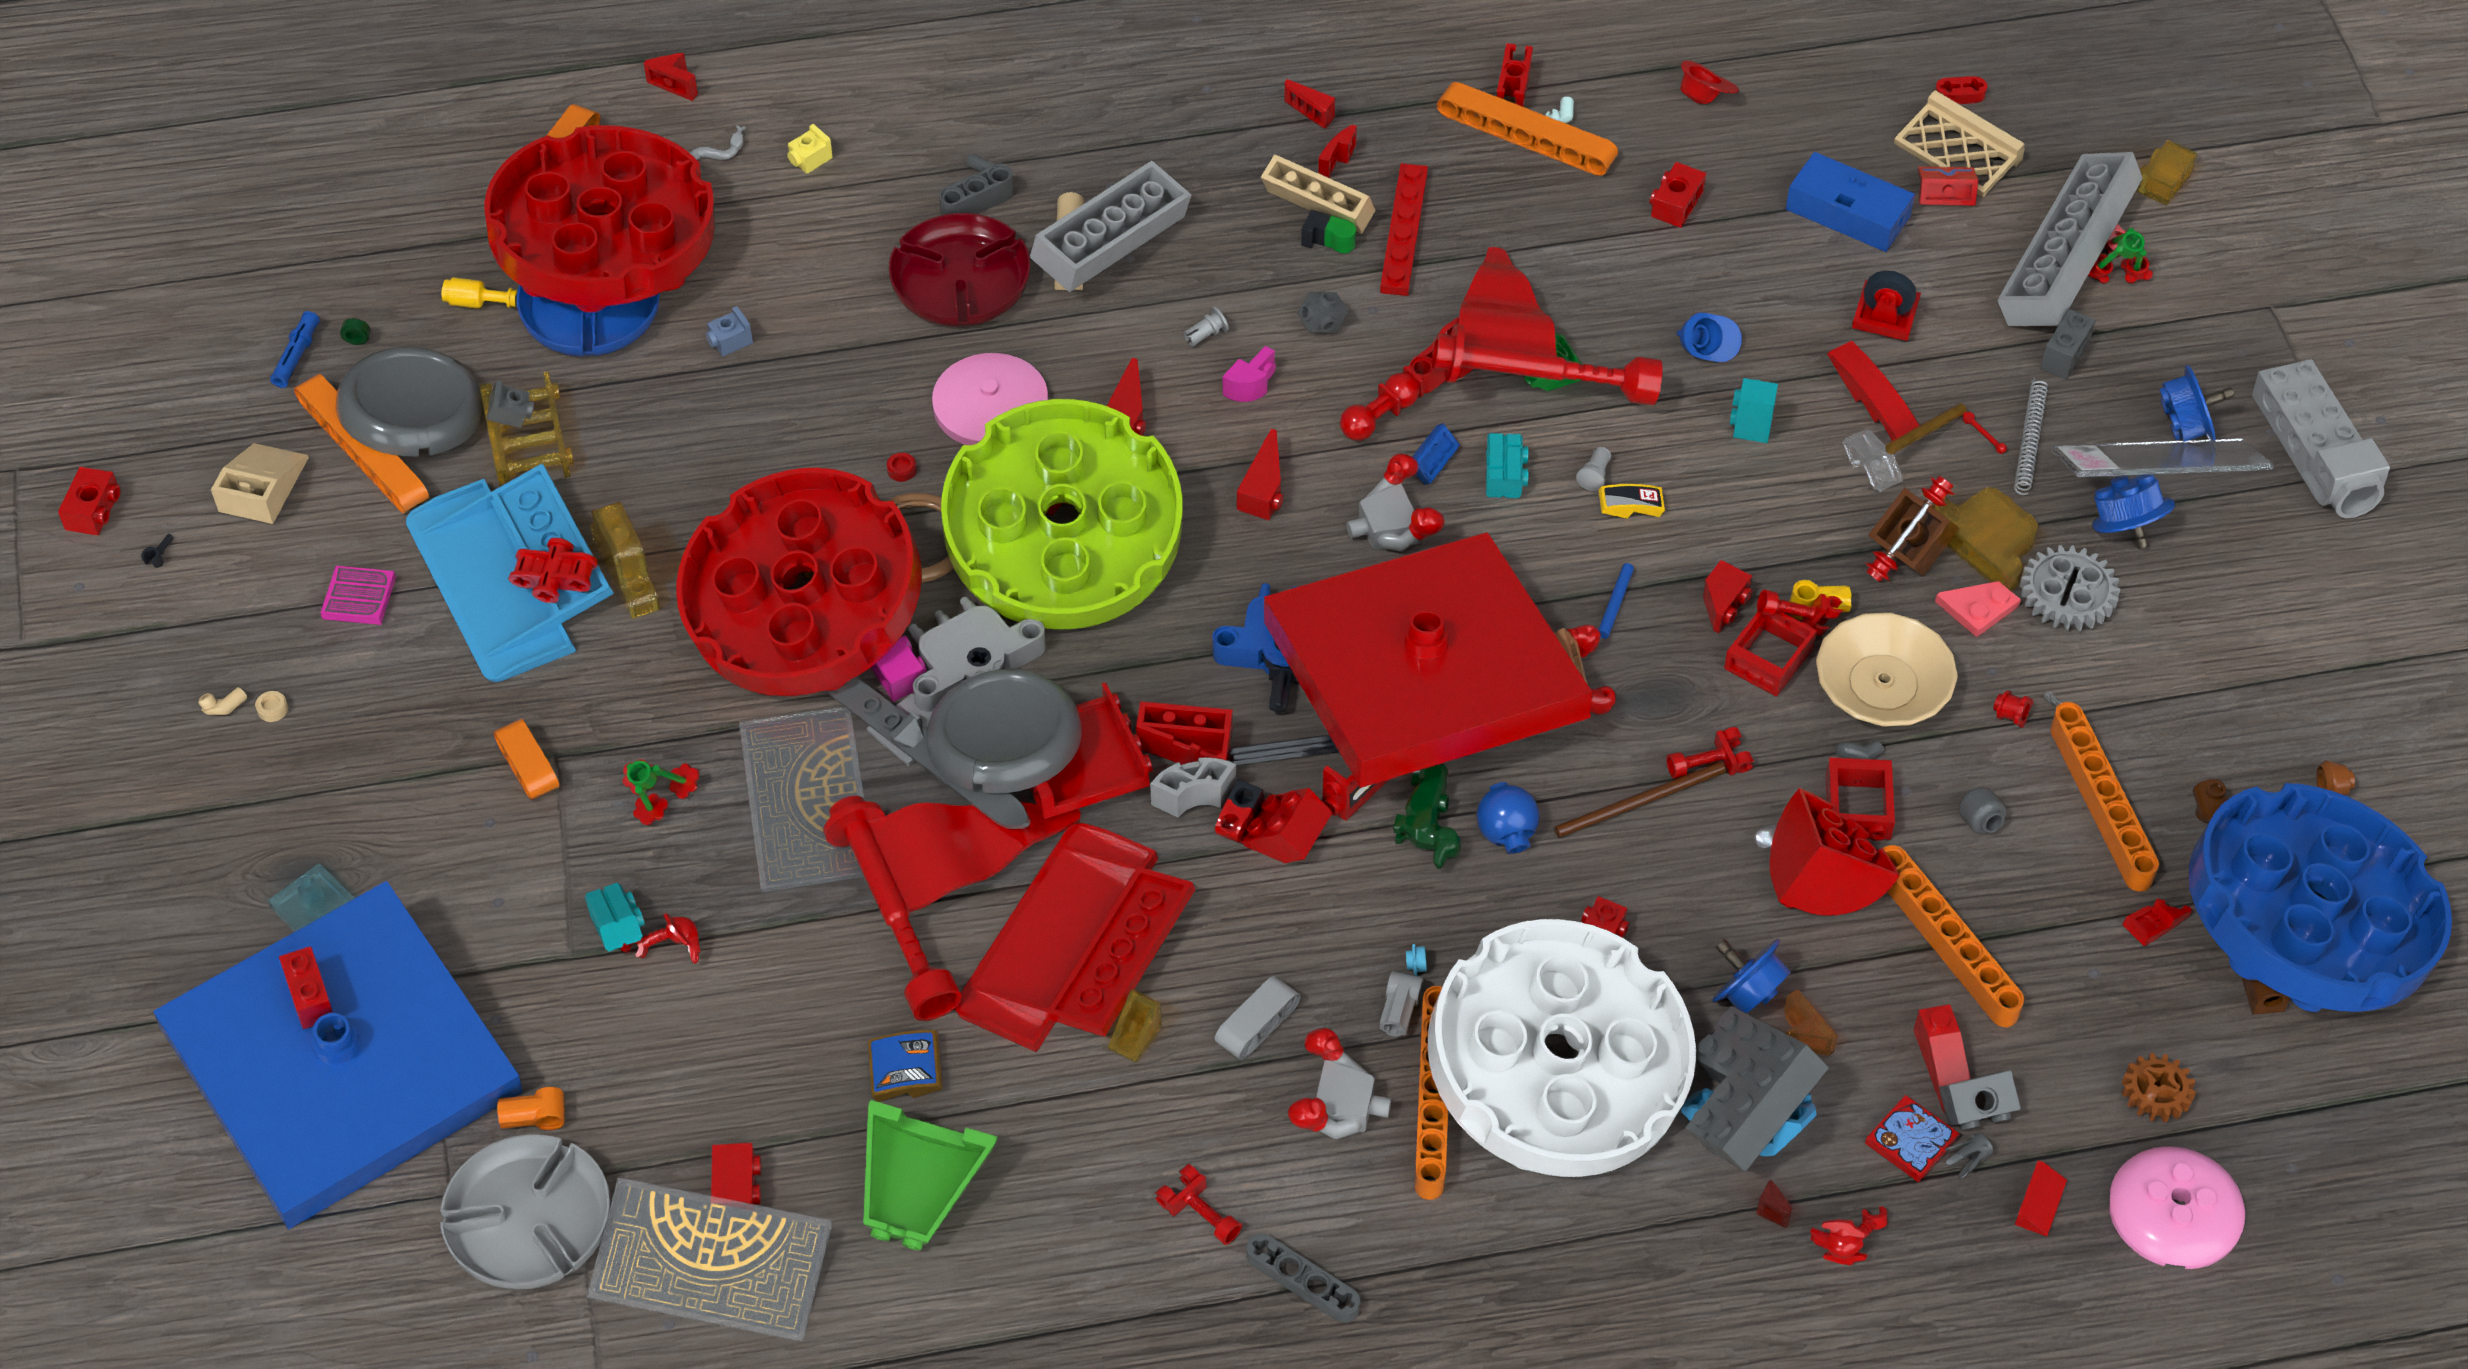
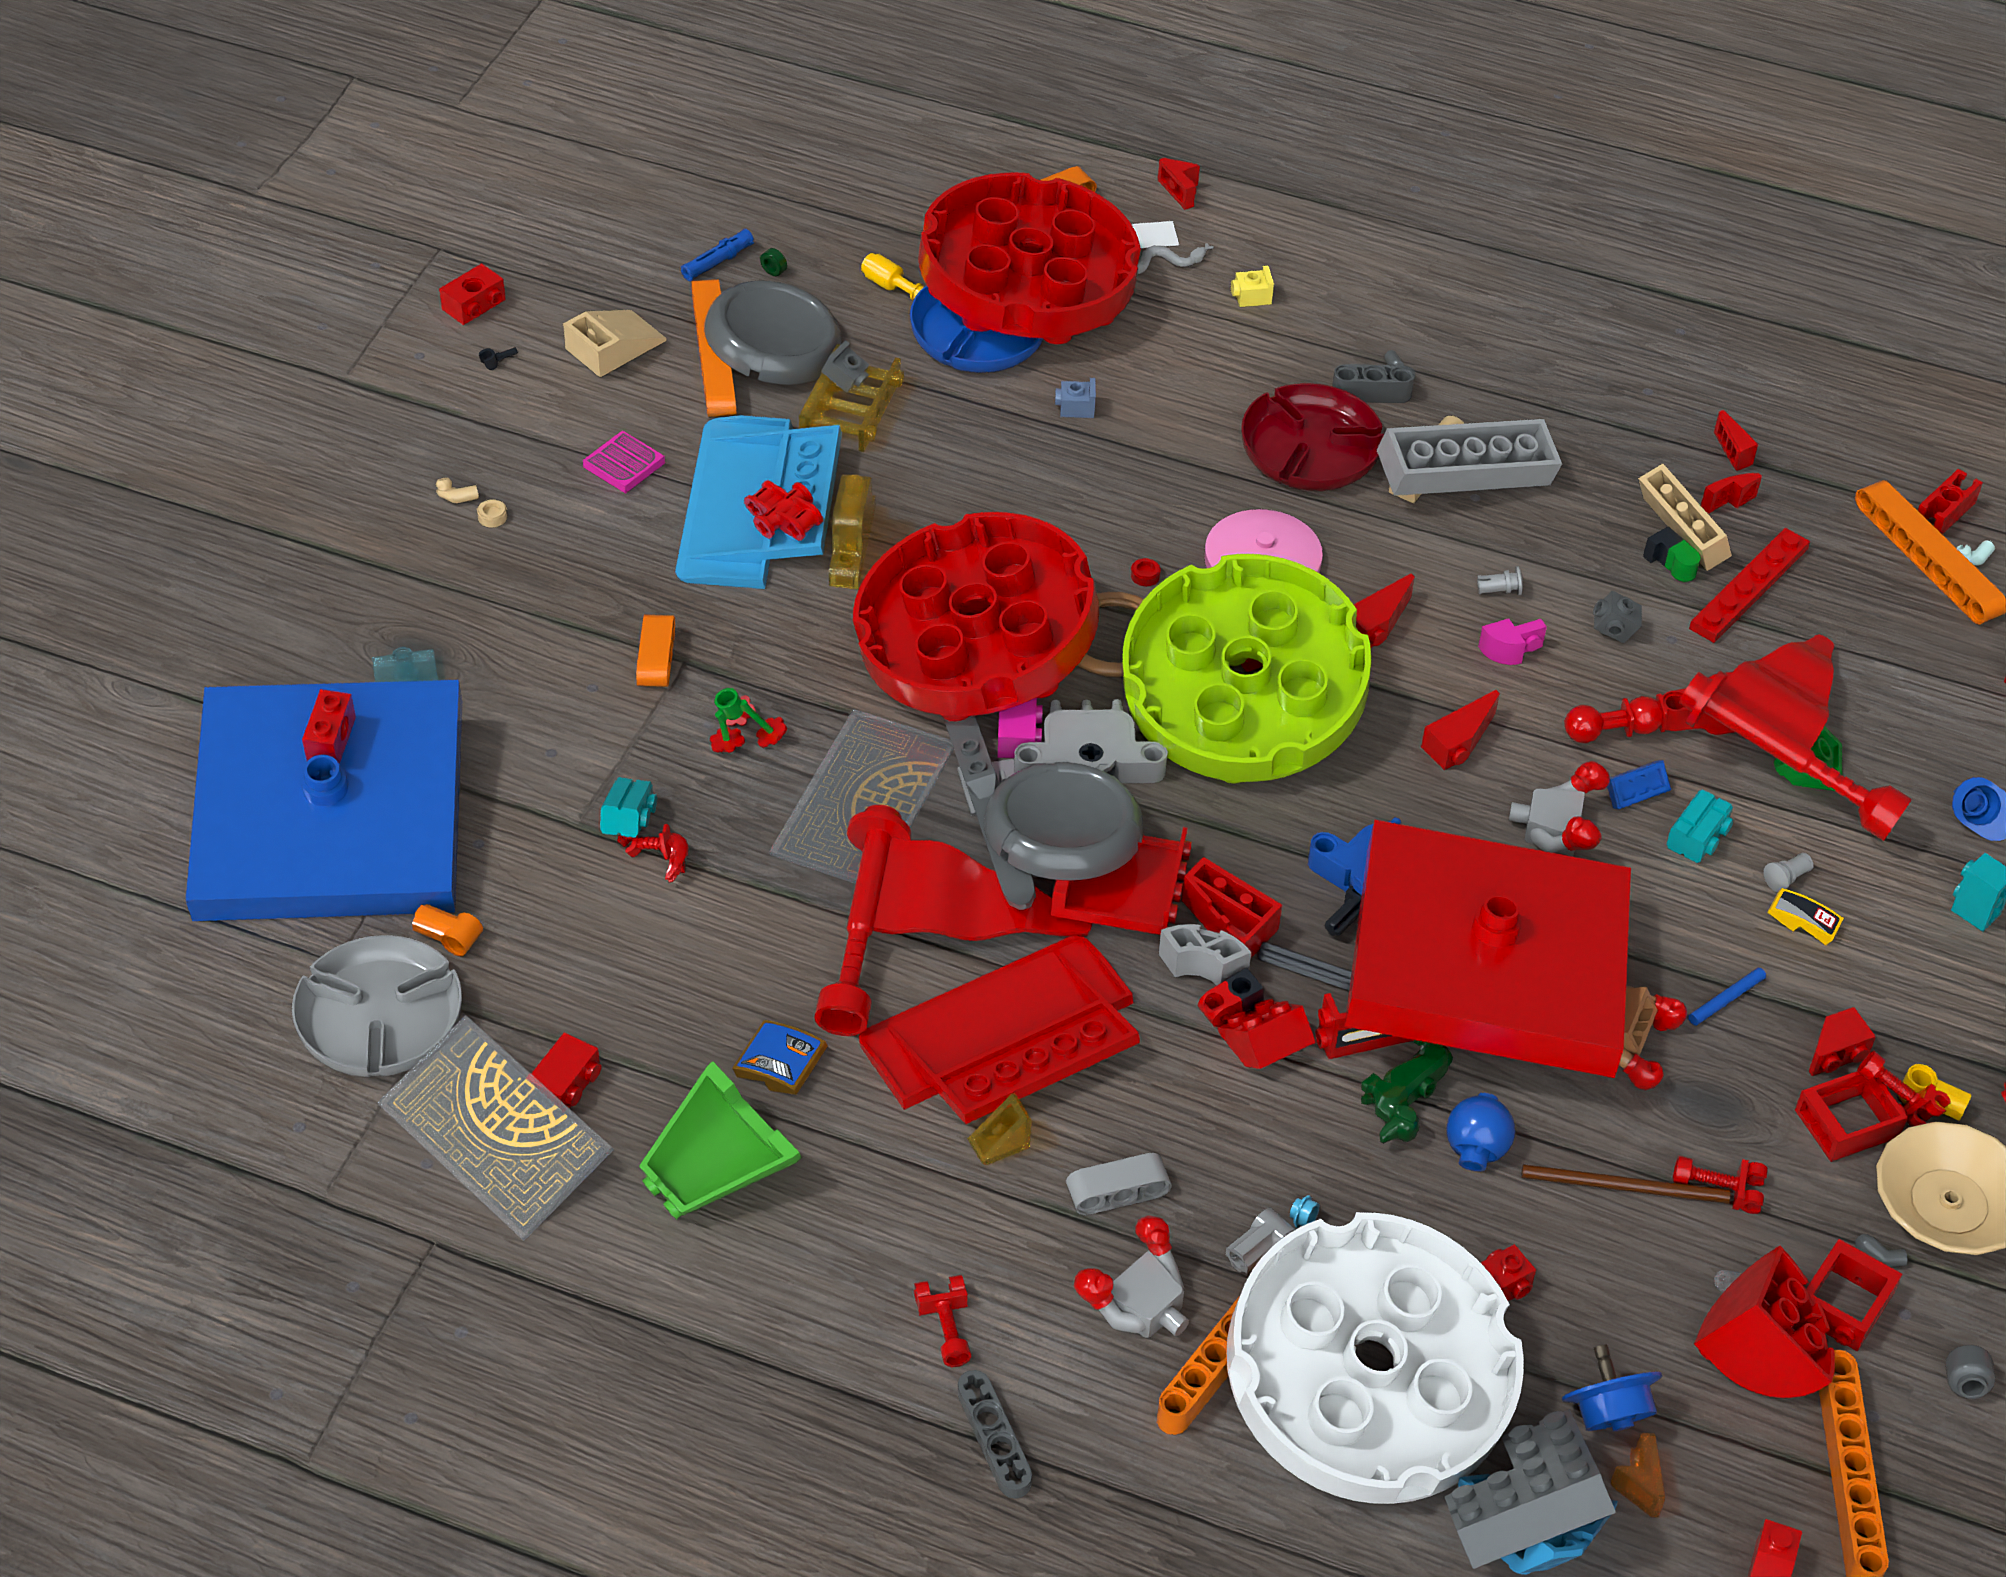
camera: 30 degrees right, 5 degrees down
none -> white sticker [1132,221,1179,248]

